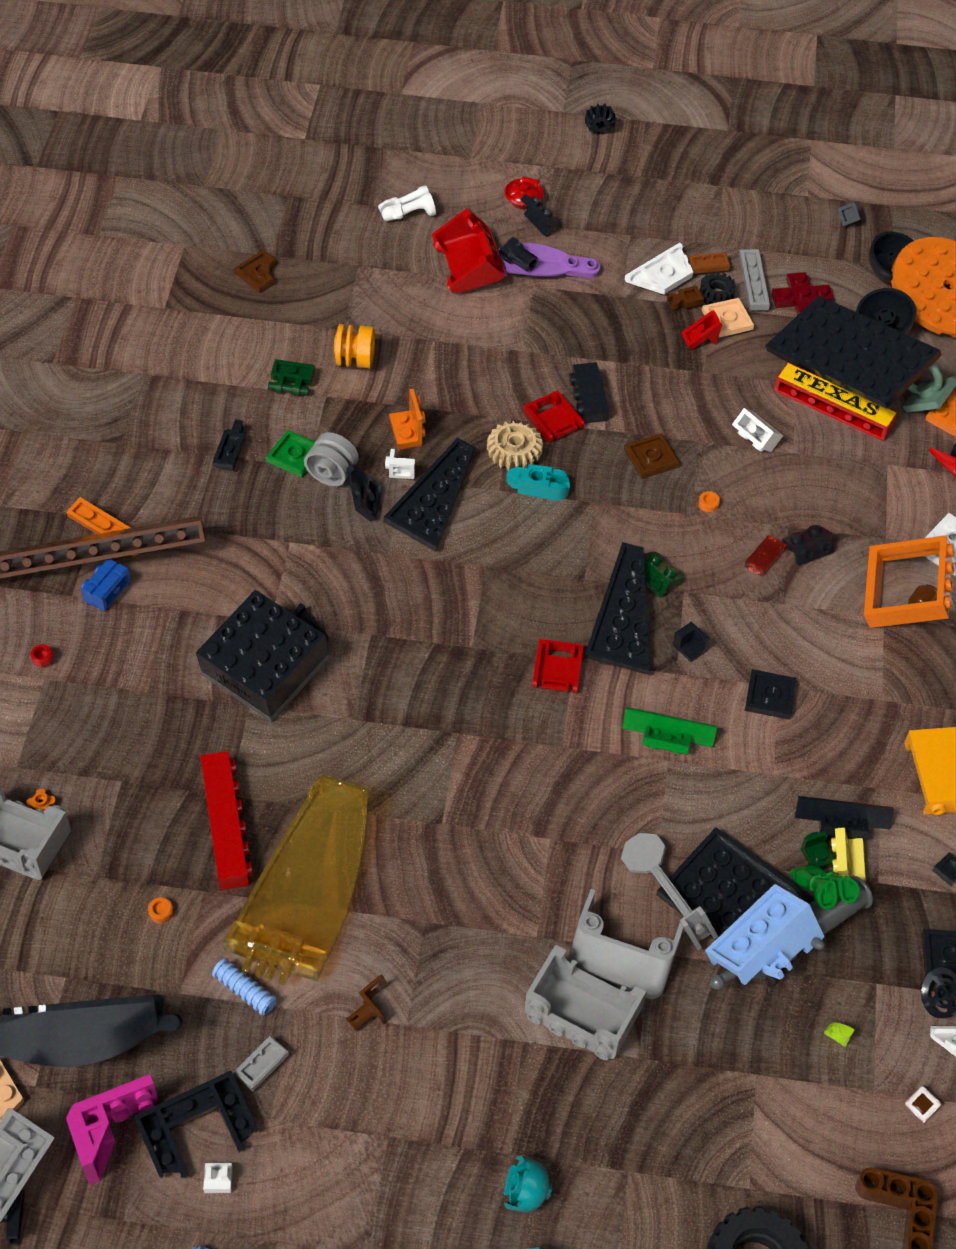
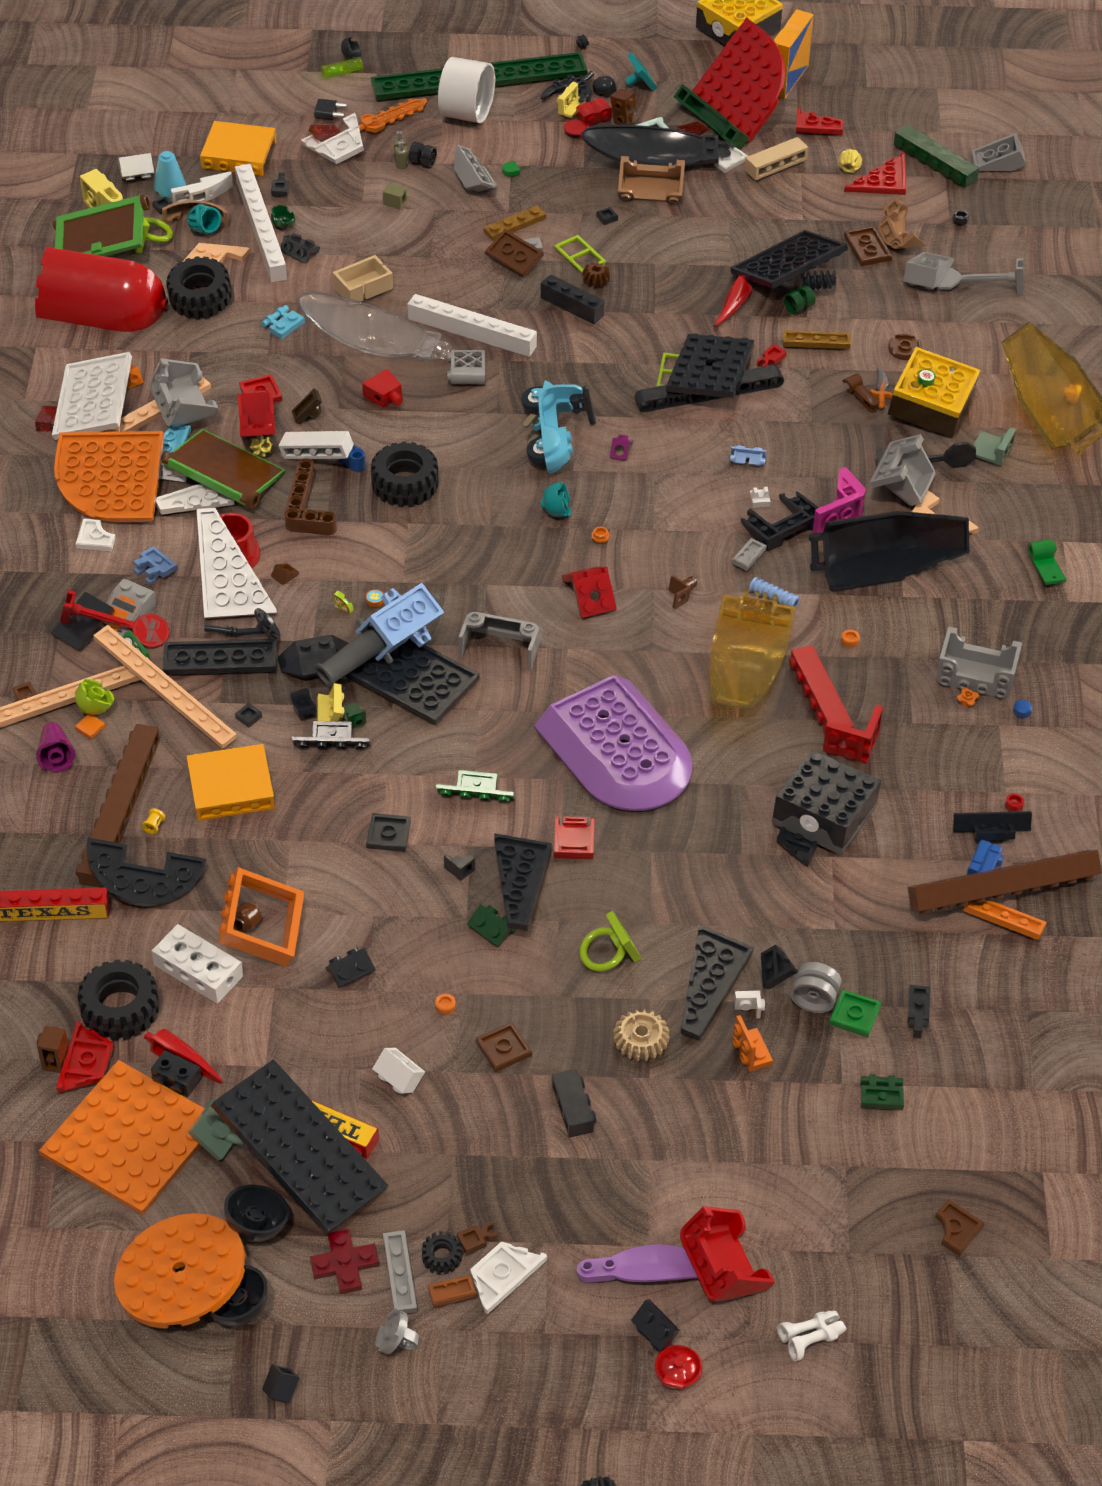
camera: 175 degrees right, 5 degrees down
light orange wheel [334,324,375,369] -> none
black piece [498,237,538,272] -> none
teal piece [506,464,570,501] -> none
red container [523,390,585,443] -> none
light grey windscreen [525,945,646,1060] -> none
light grey piece [621,833,718,950] -> none
red slope [681,309,722,350] -> none
light nougat plate [702,298,754,338] -> none
clear red plate [744,535,787,577] -> none
green piece [790,865,860,909] -> none
none -> black wedge [278,634,348,678]
none -> black bracket [290,688,317,718]
none -> tile [366,589,384,607]
none -> light grey tile [375,1309,419,1355]
none -> medium lavender piece [534,675,692,811]
none -> red bracket [562,566,617,618]
none -> lime tile [579,911,642,972]
none -> orange plate [592,527,610,543]
none -> red bracket [823,704,884,764]
none -> black bracket [953,811,1032,842]

